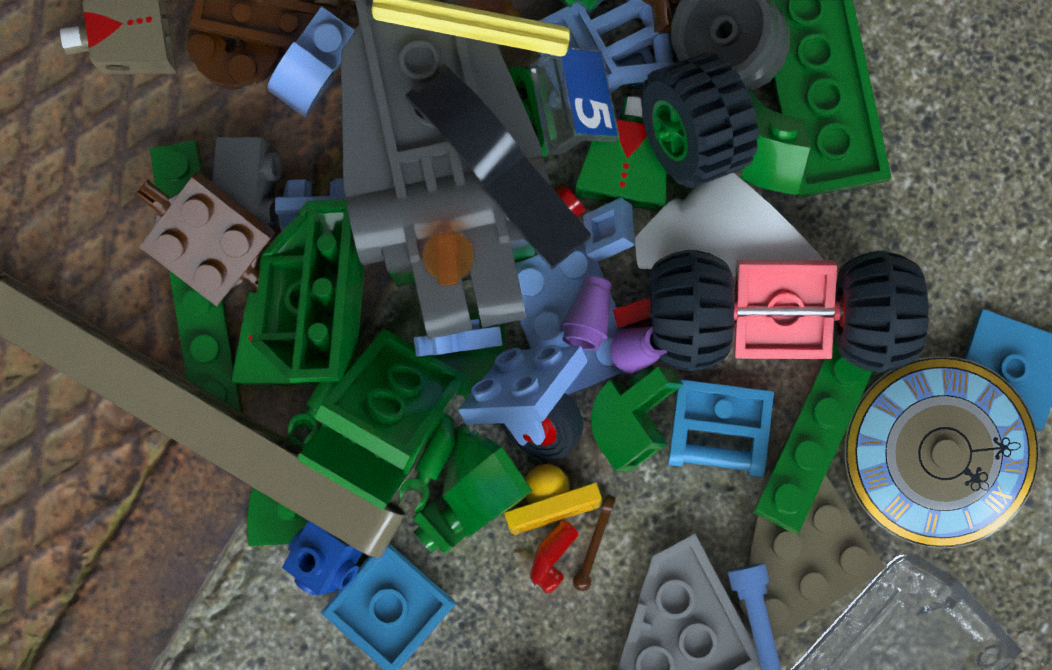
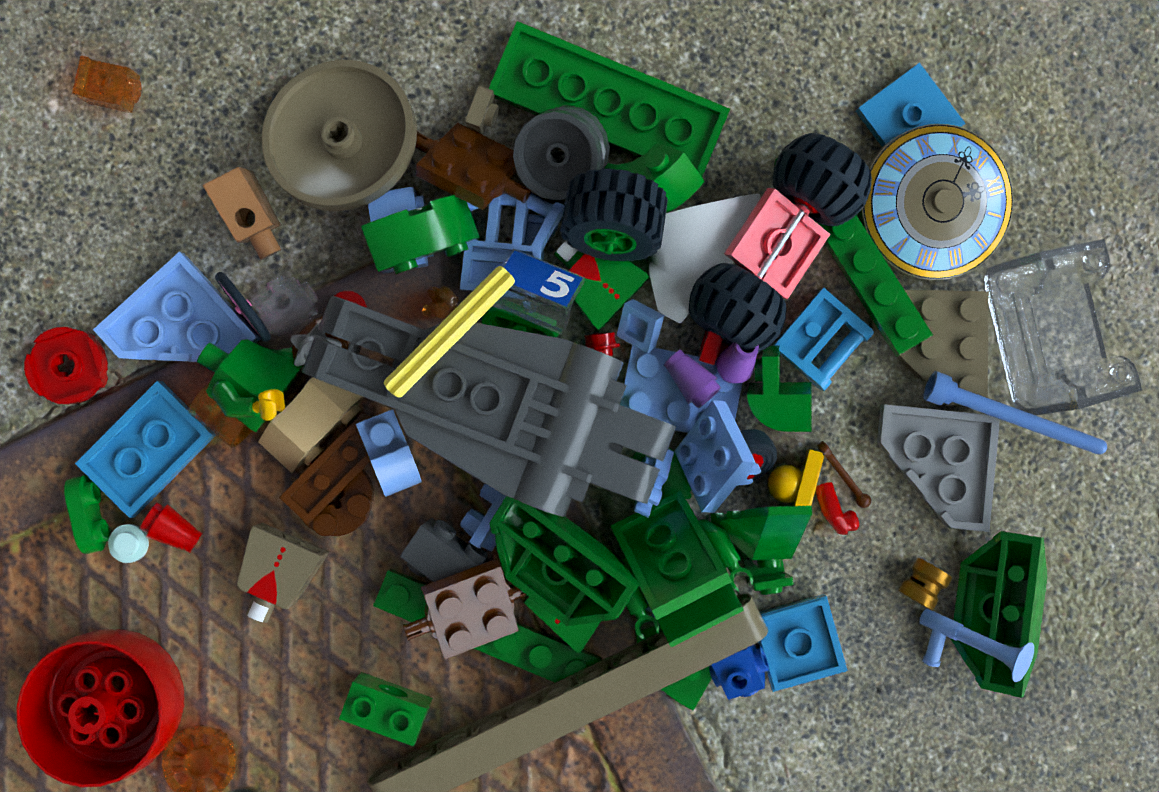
camera: 60 degrees left, 5 degrees up
black piece [405,63,591,270] -> none
clear orange plate [423,230,474,286] -> none
none -> green brick [339,672,433,747]

